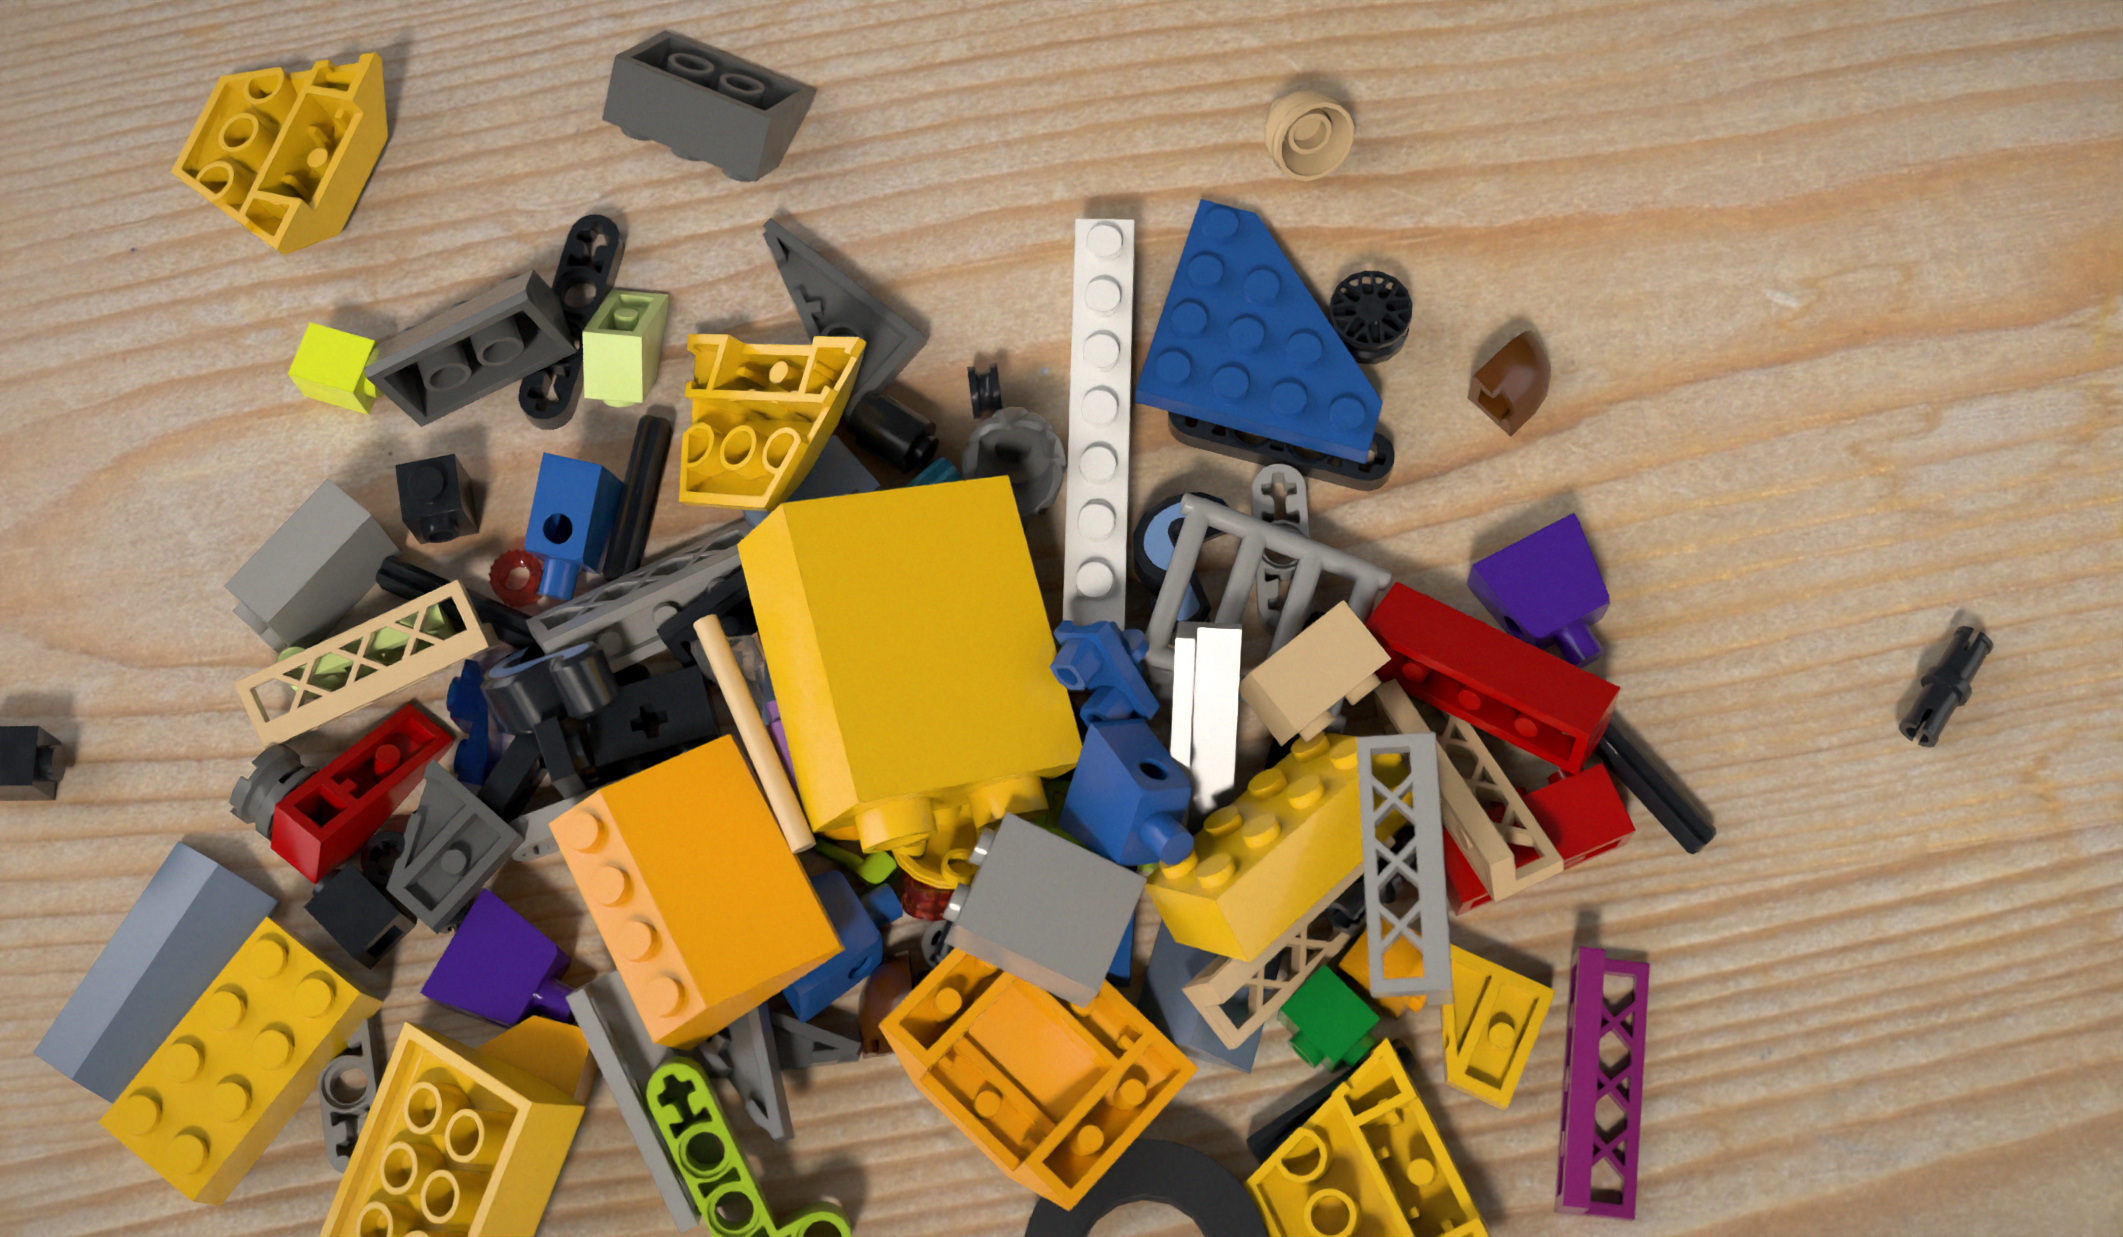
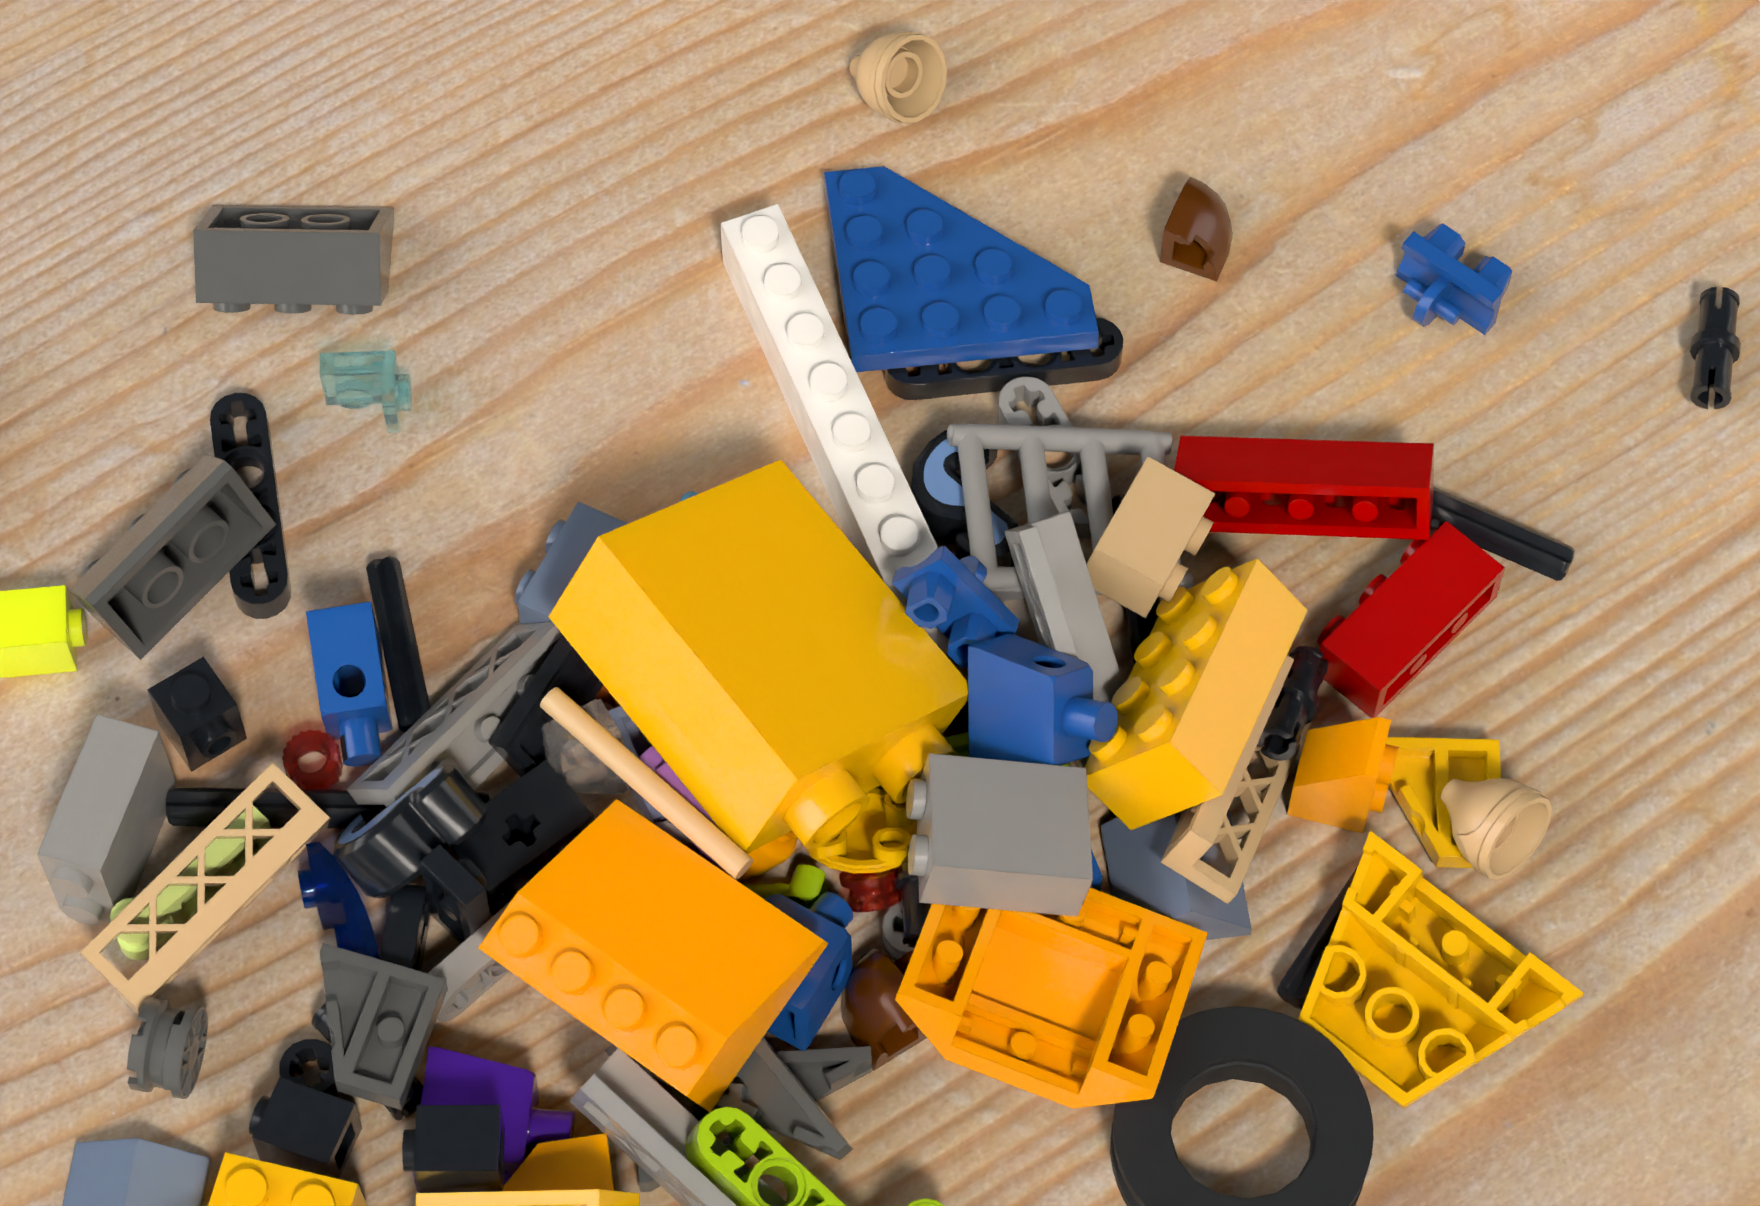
camera: 30 degrees left, 10 degrees down
red slope [270,703,454,885] -> none
yellowish green slope [583,290,668,407] -> none
yellow wedge [679,334,867,512] -> none
dark grey wing [763,217,926,422] -> none
black brick [847,392,939,474] -> none
dark grey hair [962,406,1067,534] -> none
black bush [967,363,1002,419] -> none
green brick [1277,964,1380,1073] -> none
black wheel [1328,270,1412,365] -> none
light grey fence [1357,732,1454,1005] -> none
tan fence [1373,679,1564,903] -> none
dark purple torso [1466,513,1610,669] -> none
magenta fence [1554,946,1650,1222] -> none
none -> clear light blue bracket [320,350,412,433]
none -> black brick [402,1105,506,1193]
none -> blue hips [1396,223,1512,335]
none -> tan helmet [1441,778,1552,881]

